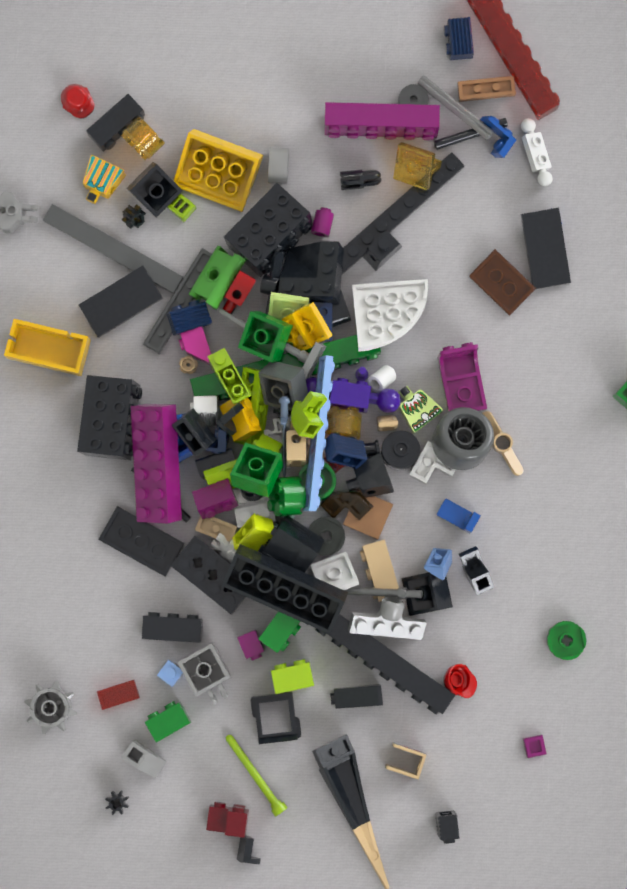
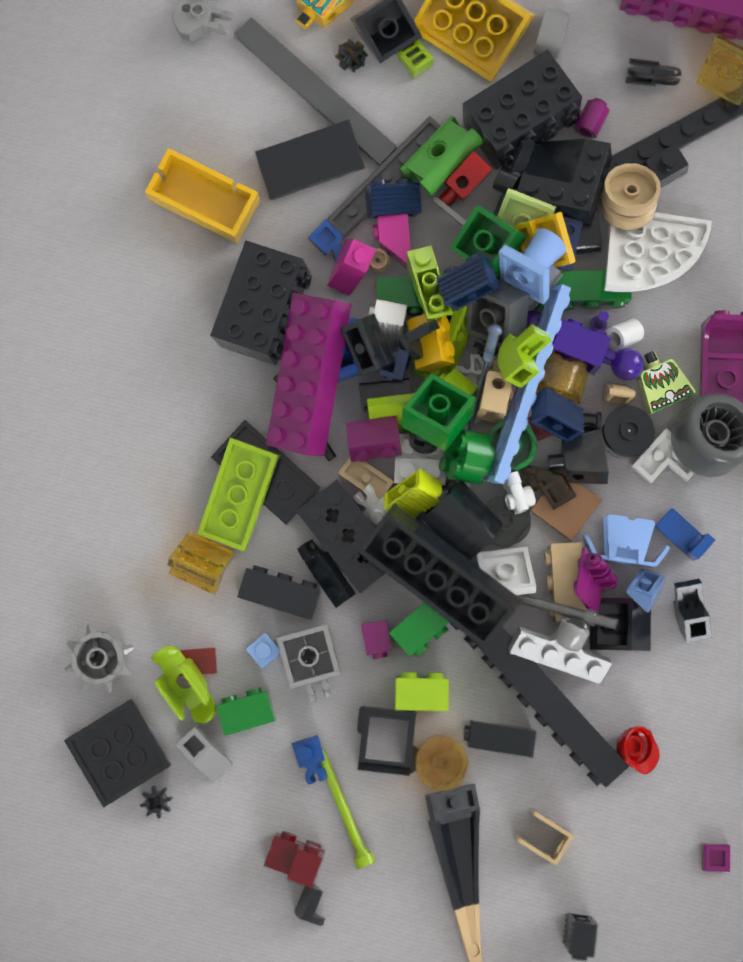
camera: 15 degrees right, 0 degrees up
none -> black plate [64,699,172,808]
none -> lime piece [151,646,216,724]
none -> clear yellow bracket [167,531,235,595]
none -> lime plate [197,438,280,552]
none -> blue plate [292,735,327,785]
none -> black hinge [297,539,356,608]
none -> blue plate [307,219,343,262]
none -> dark pink slope [327,239,376,296]
none -> clear yellow brick [413,735,468,791]
none -> dark blue brick [436,254,500,310]
none -> light blue plant [499,228,566,305]
none -> white plate [502,471,536,515]
none -> magenta hinge [573,547,618,614]
none -> light blue piece [582,514,670,568]
none -> tan wheel [600,163,661,230]

